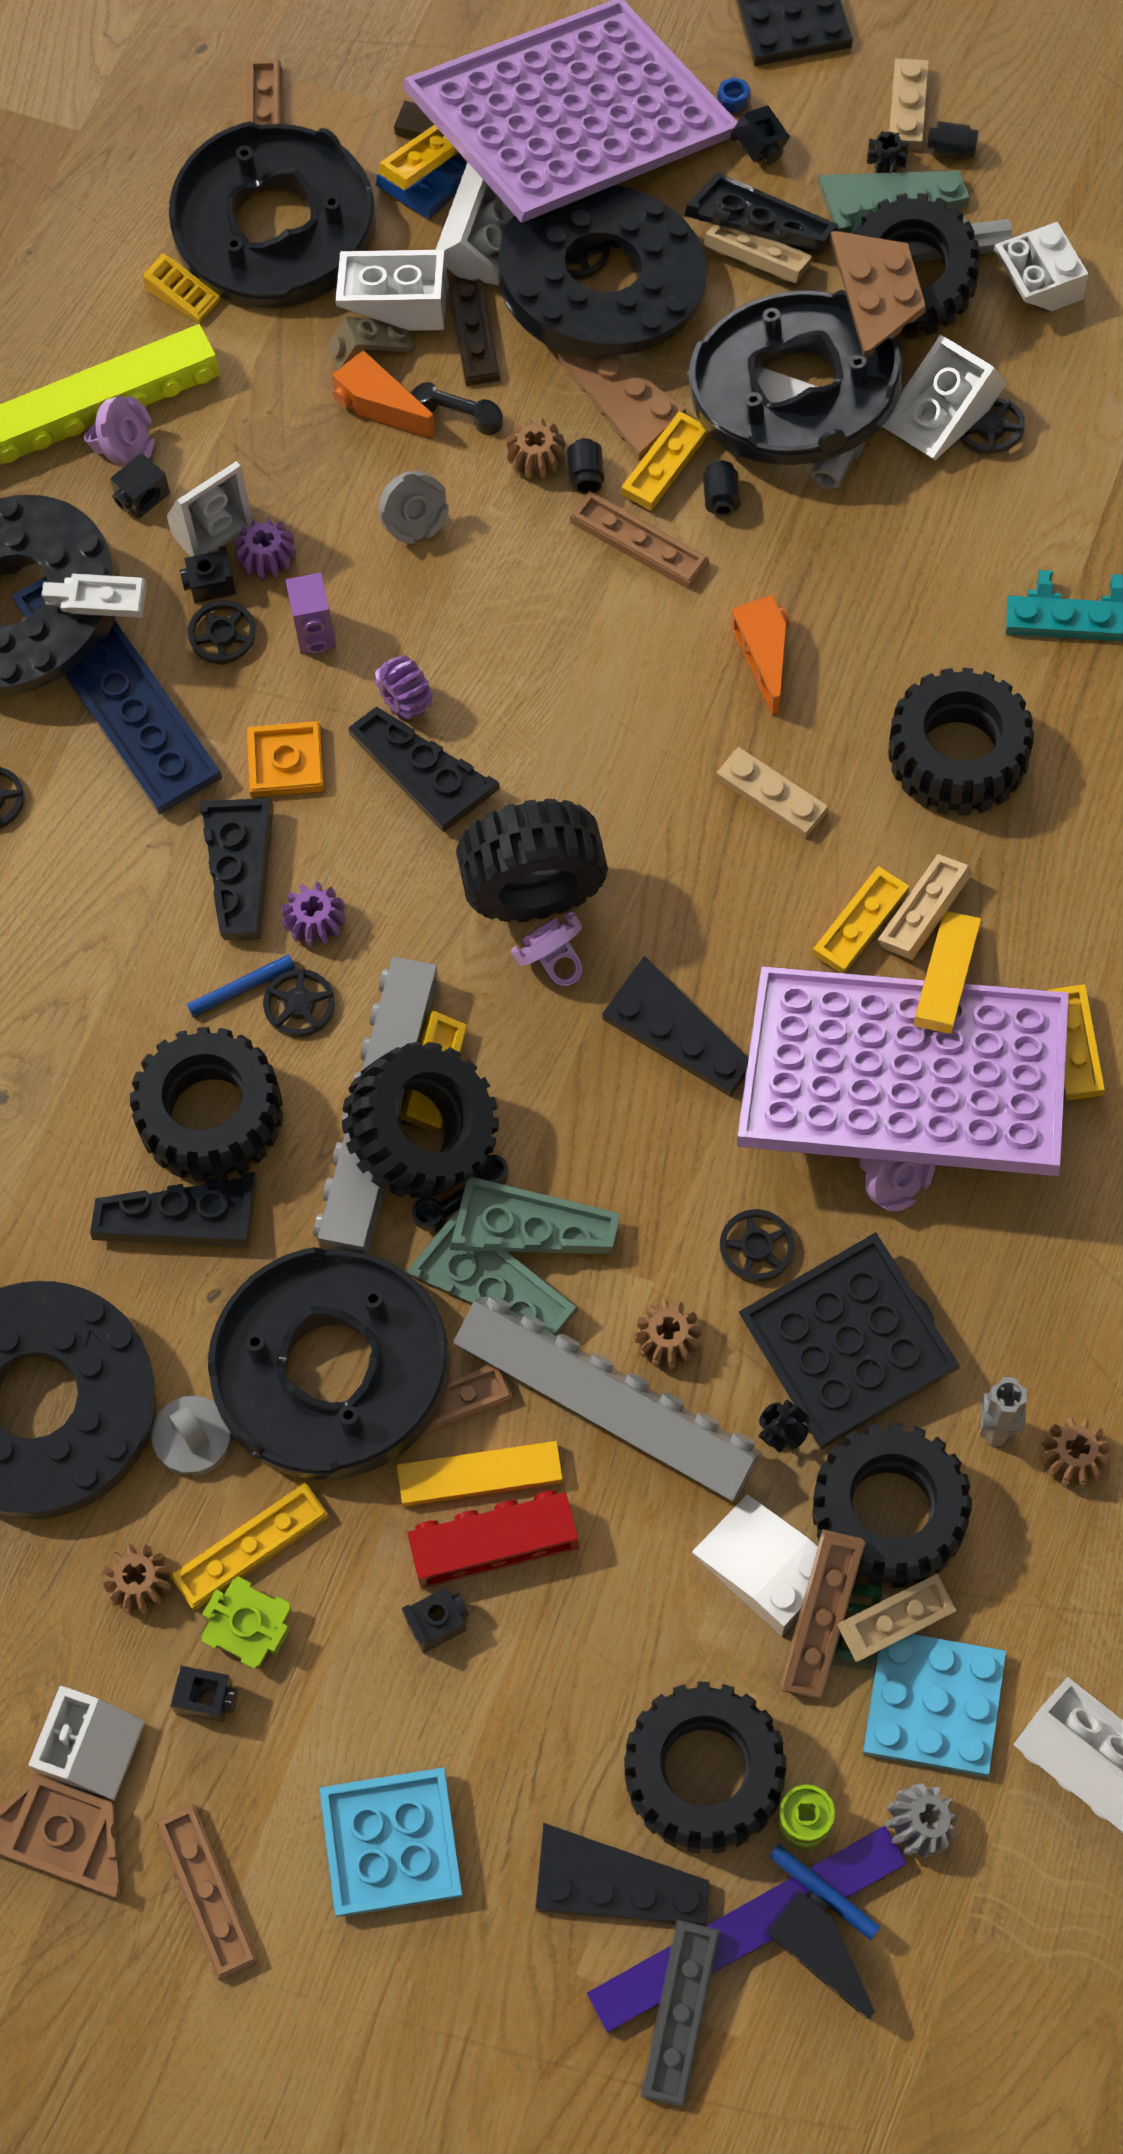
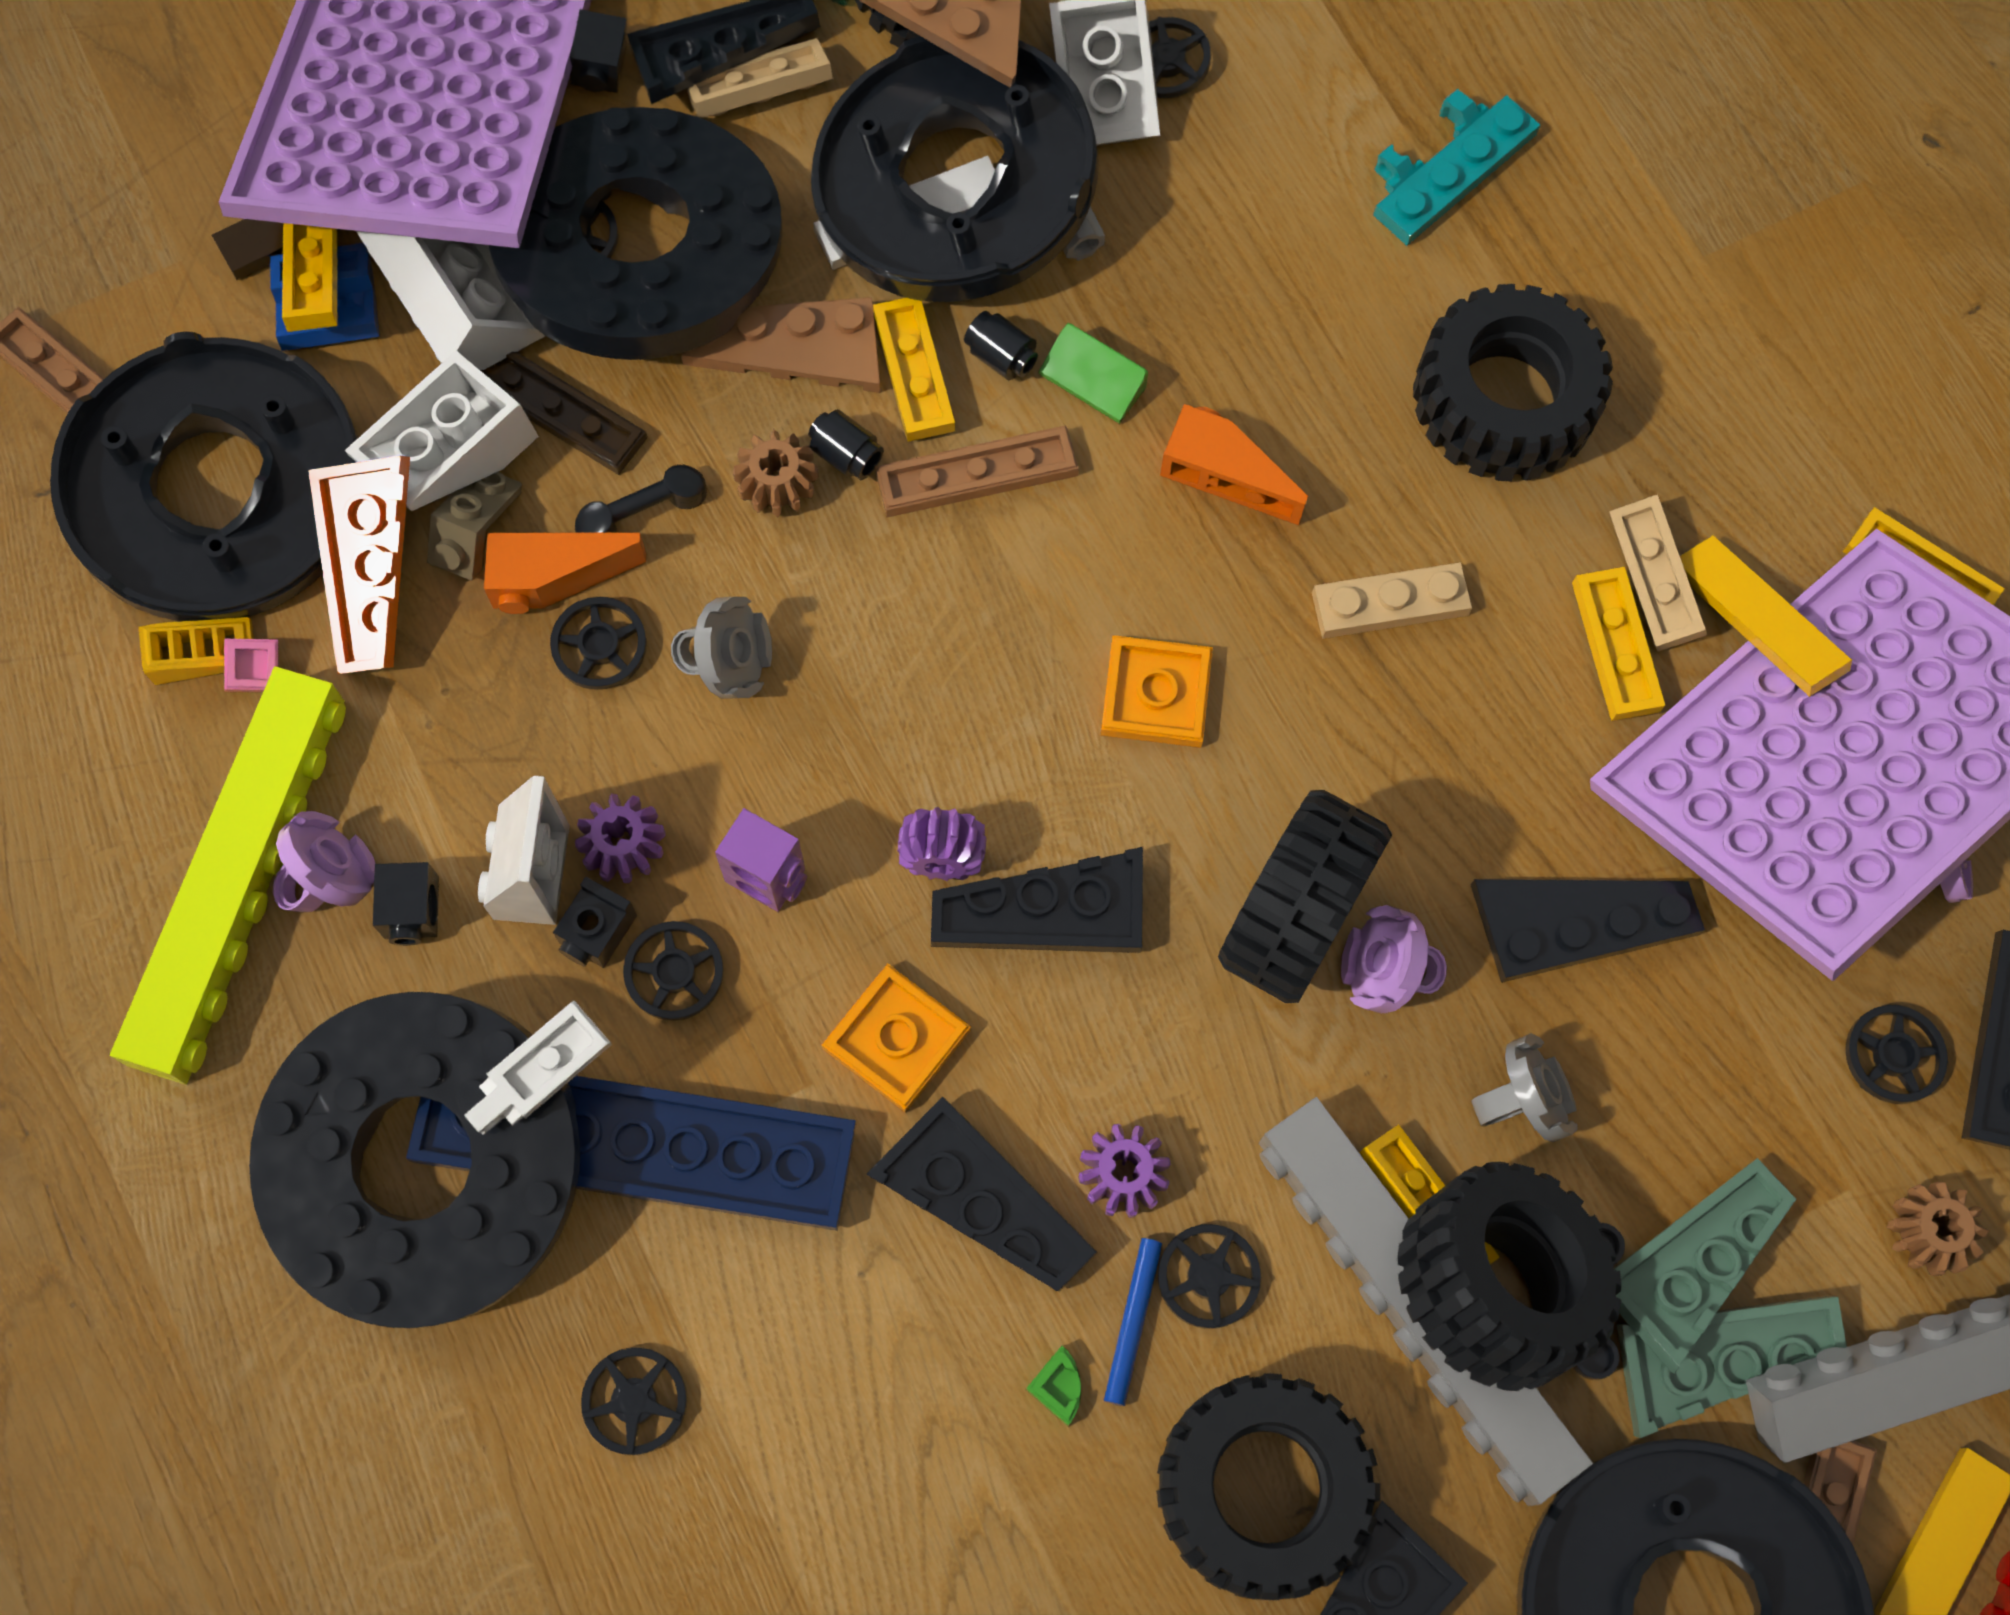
camera: 55 degrees left, 5 degrees up
none -> bright pink tile [224,638,278,692]
none -> wing [308,456,410,674]
none -> black wheel [550,597,647,690]
none -> black brick [570,9,627,93]
none -> bright green tile [1026,1346,1081,1426]
none -> bright green slope [1039,323,1148,424]
none -> light orange tile [1100,635,1213,748]
none -> light grey tile [1471,1033,1578,1142]

